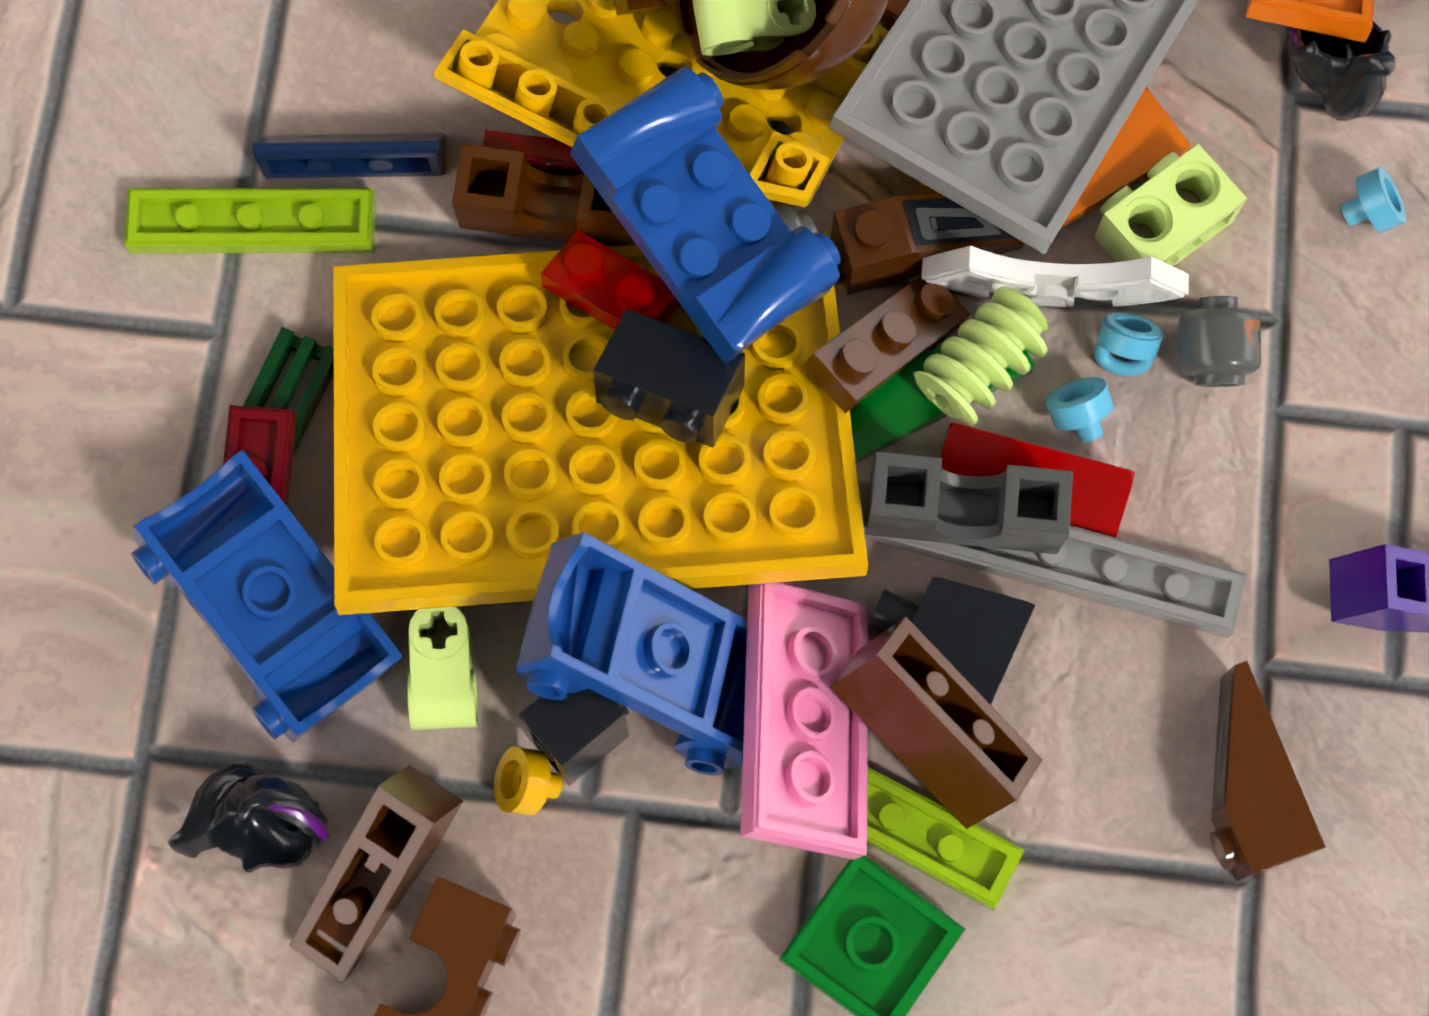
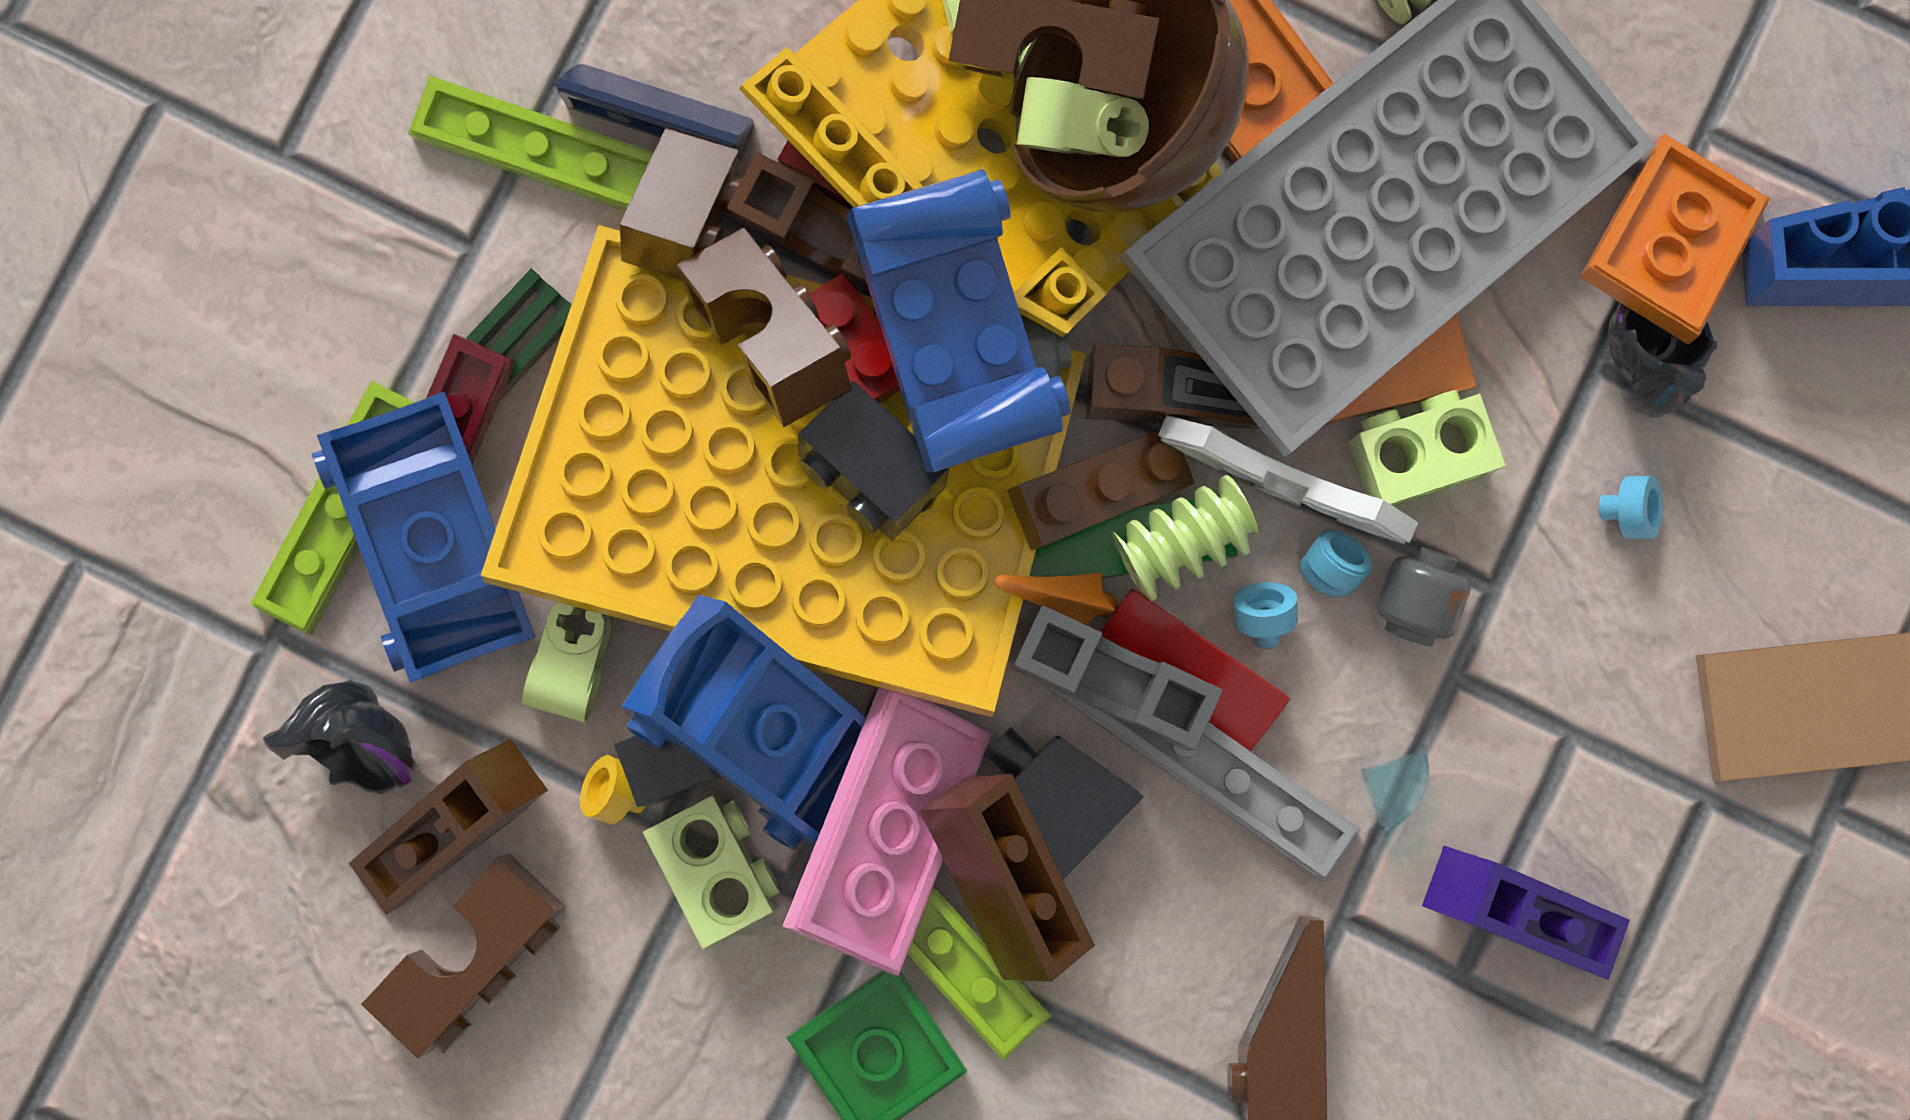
camera: 15 degrees right, 10 degrees up
none -> lime tile [249,380,415,635]
none -> brick [619,127,743,281]
none -> yellowish green brick [643,794,781,949]
none -> arch [677,228,852,427]
none -> orange piece [994,572,1117,626]
none -> clear light blue tile [1361,750,1429,831]

